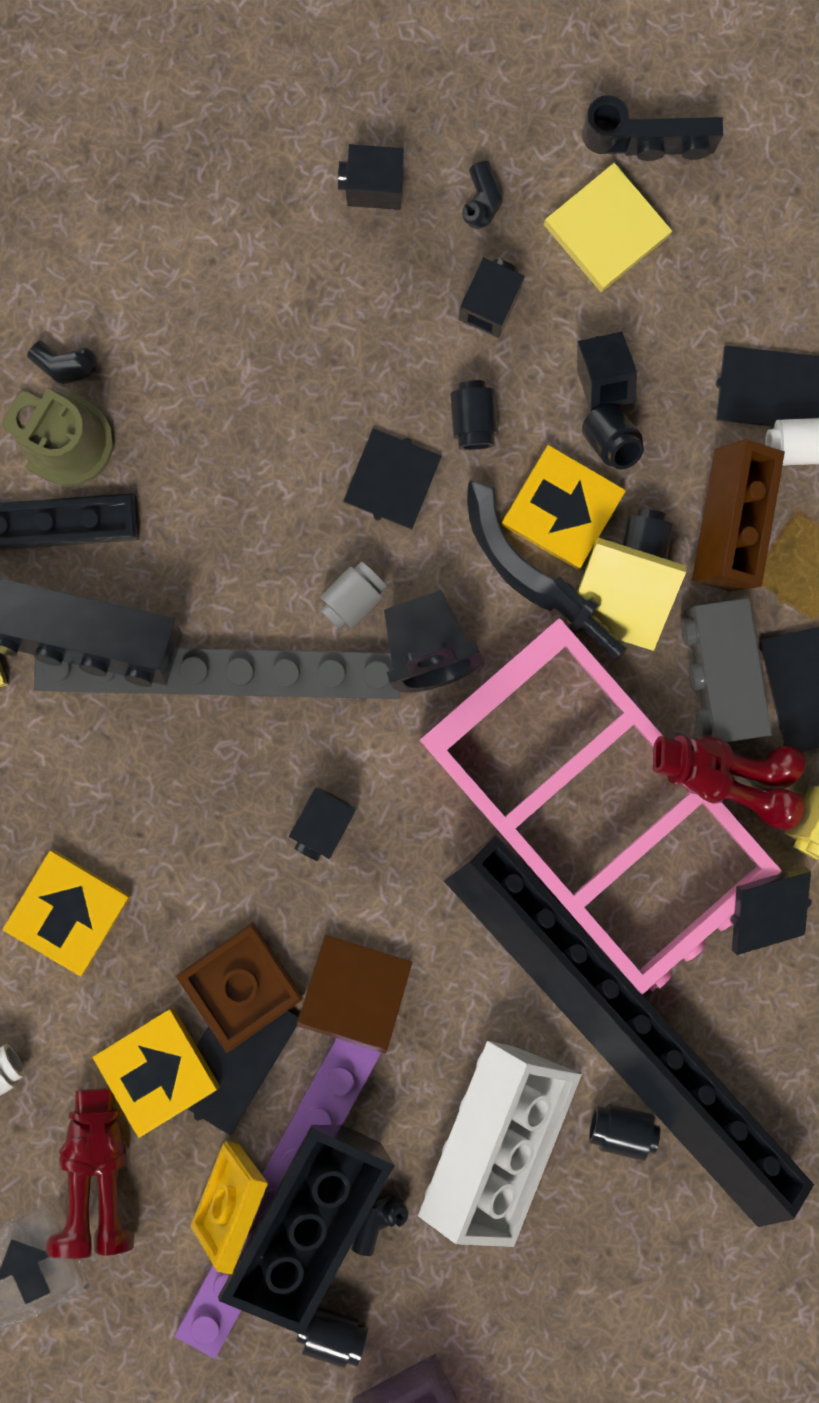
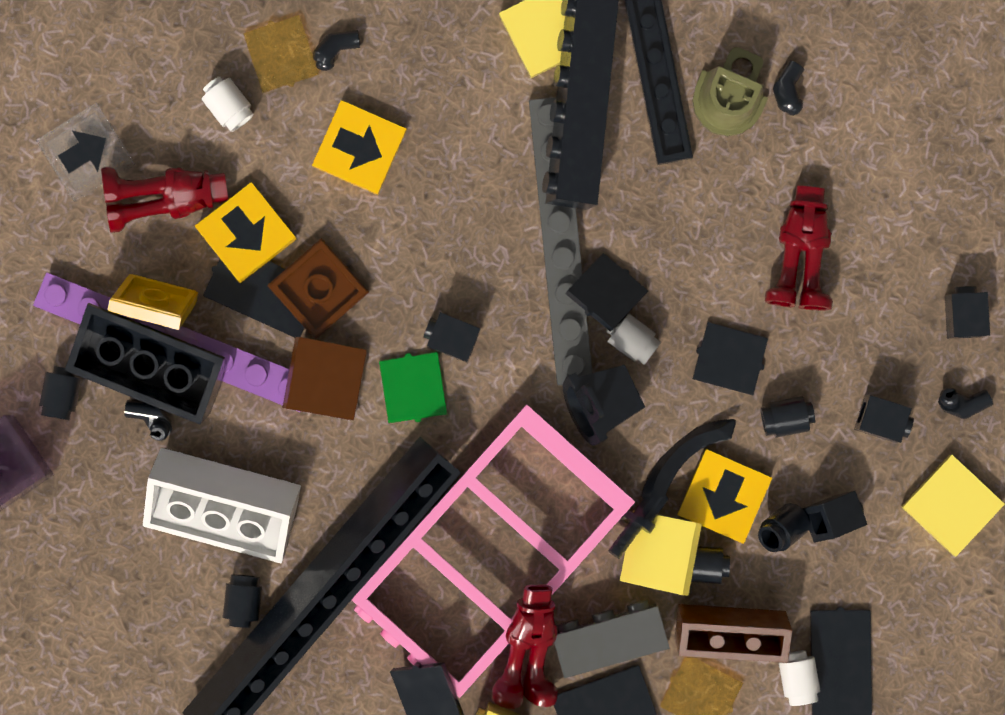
camera: 85 degrees right, 0 degrees up
none -> green piece [379,352,447,423]
none -> black piece [565,253,648,332]
none -> dark red piece [765,186,833,311]

